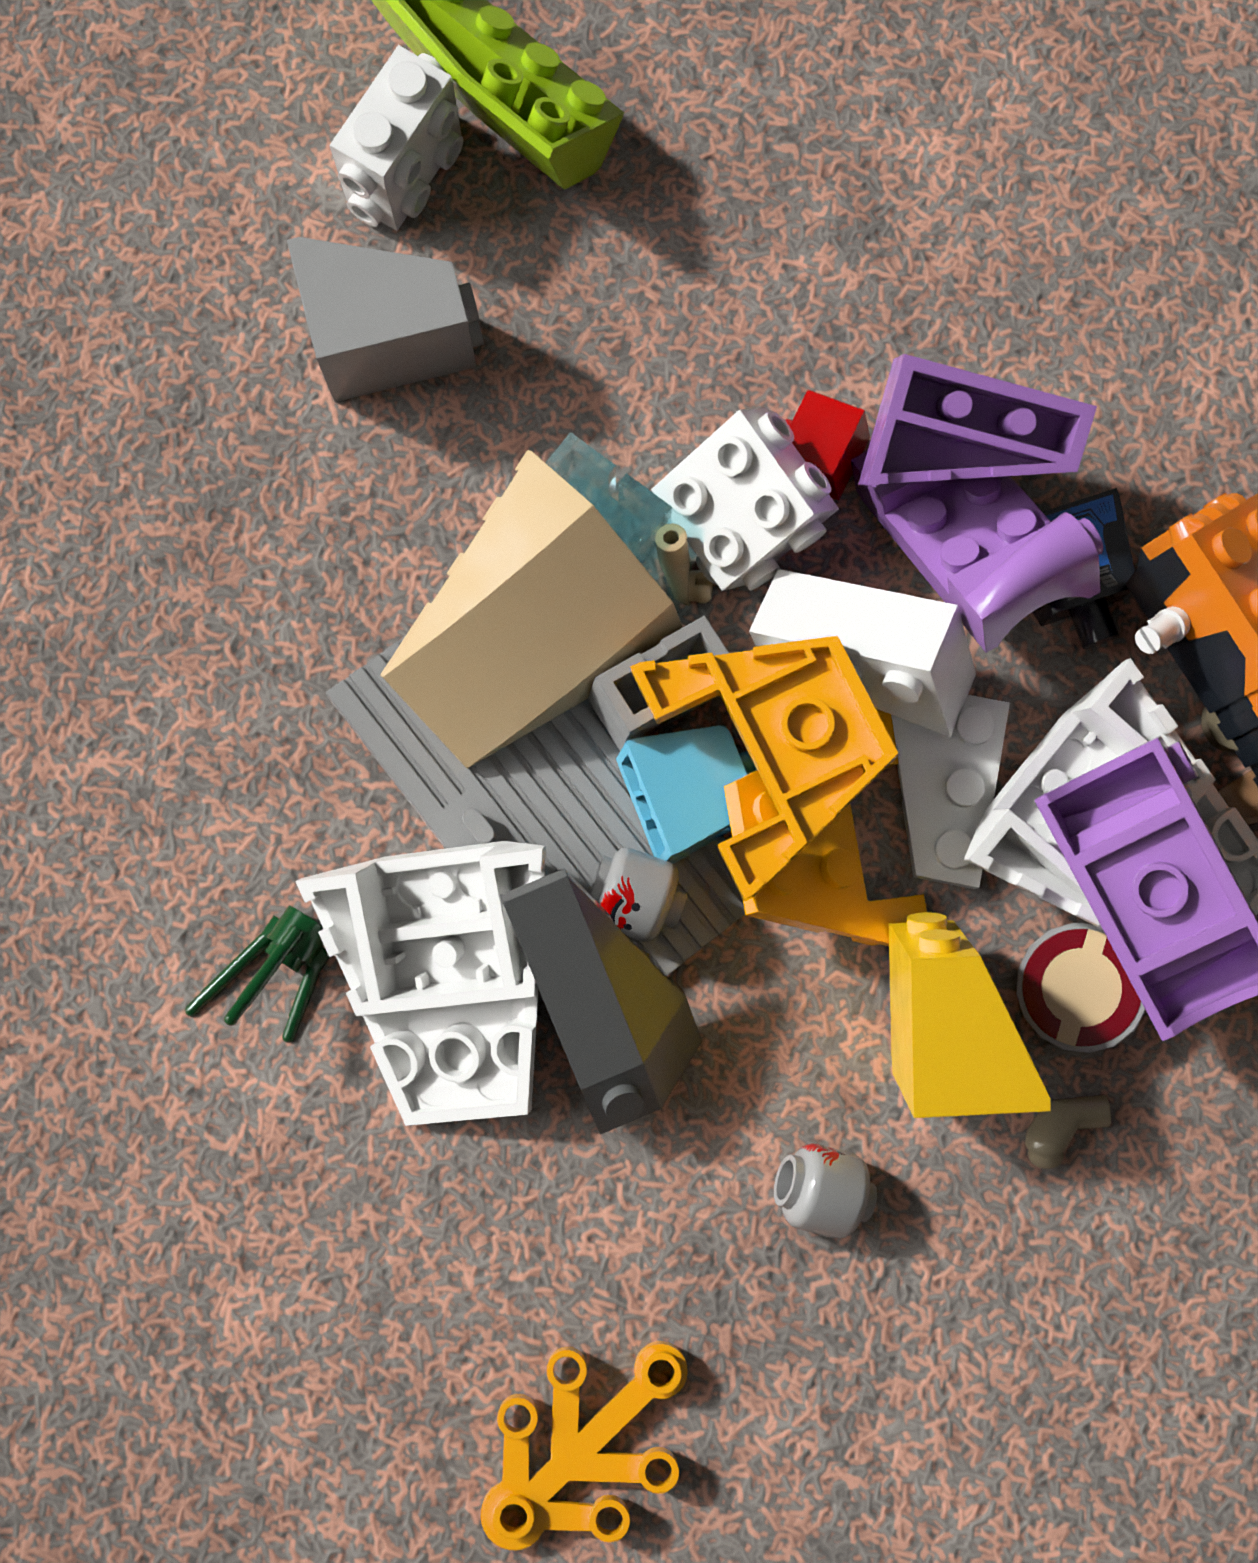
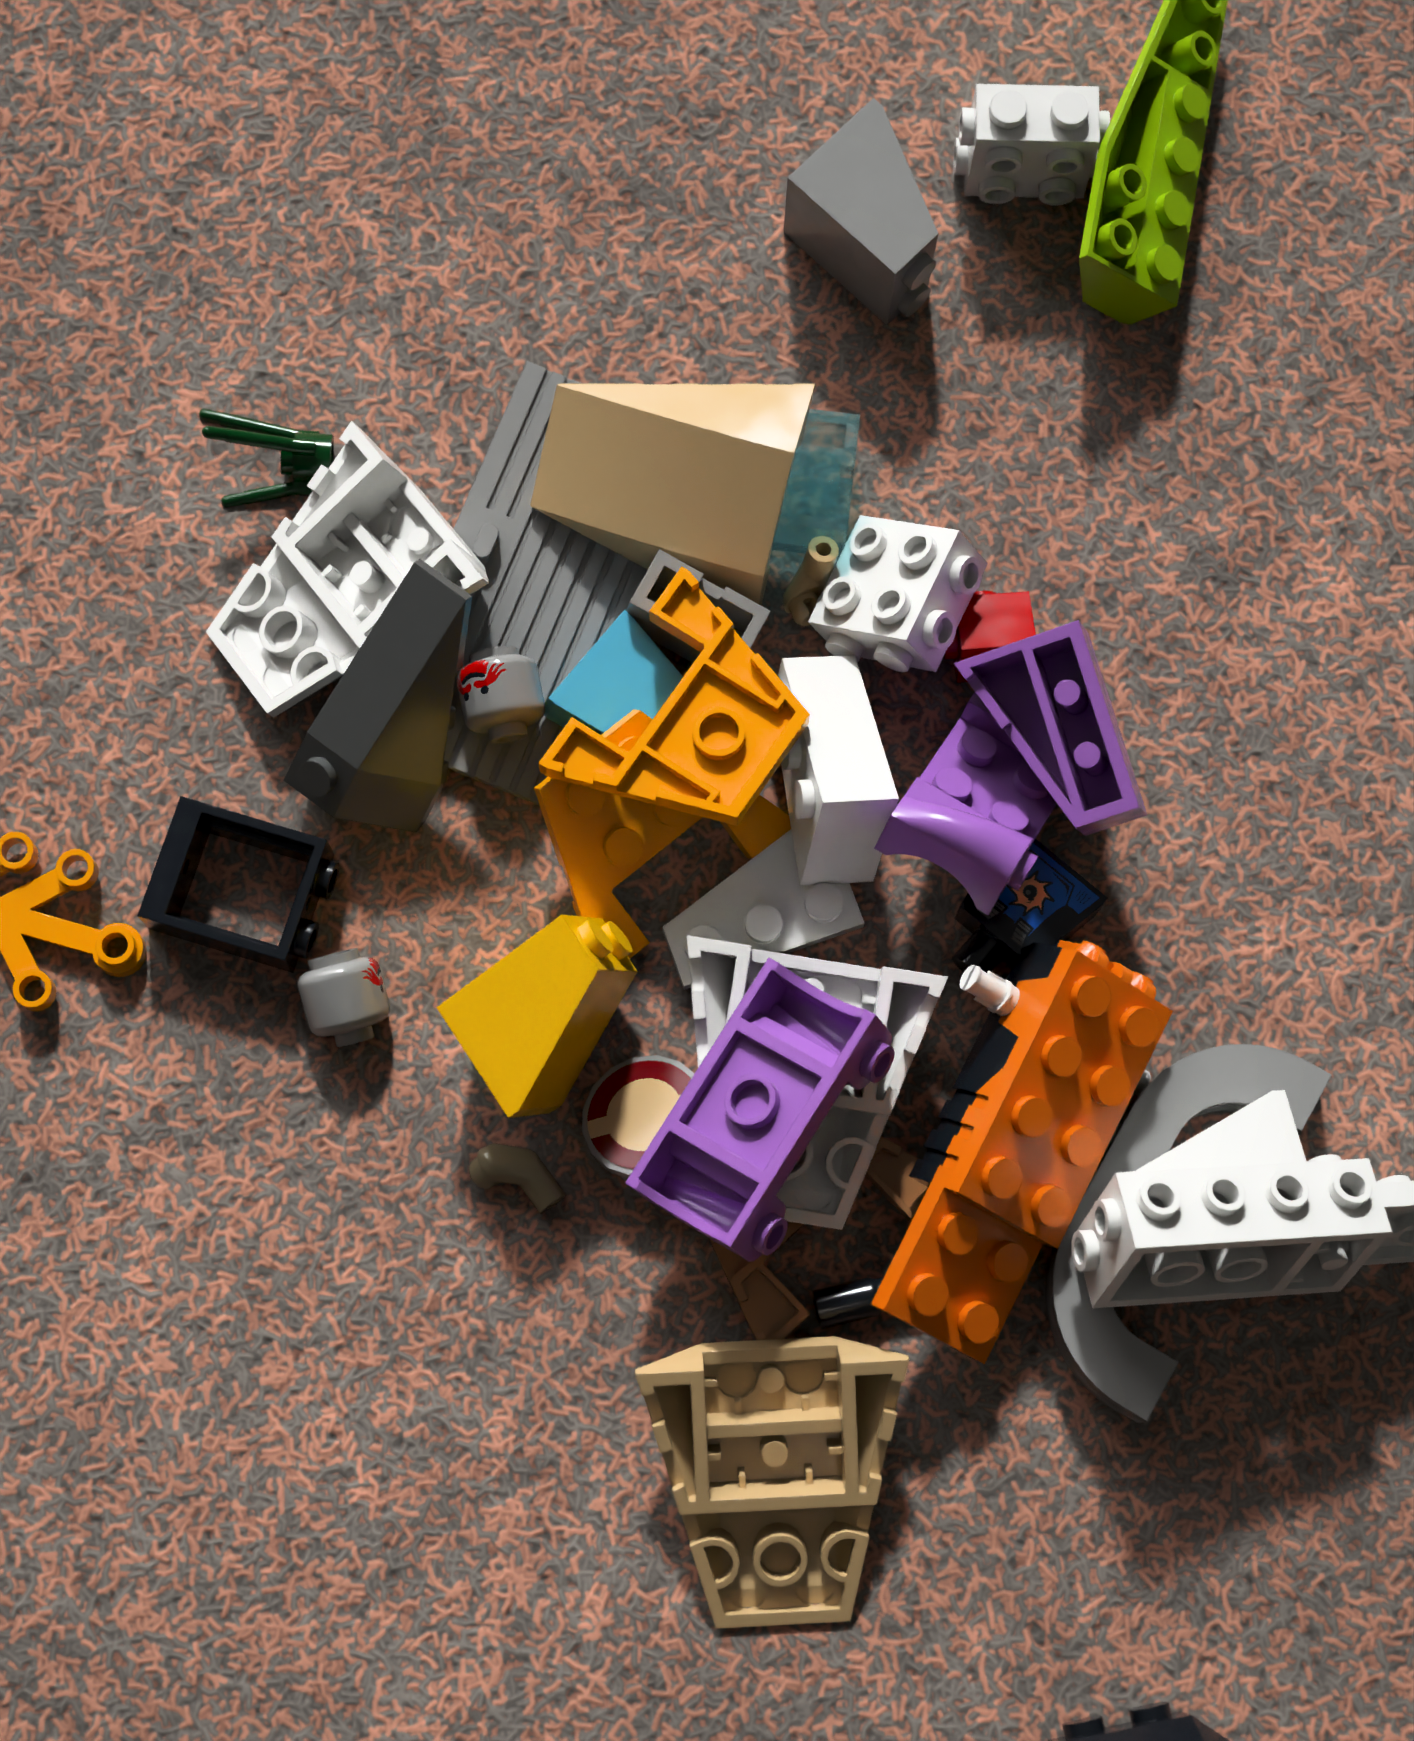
camera: 60 degrees right, 5 degrees down
none -> black window [137,796,339,973]

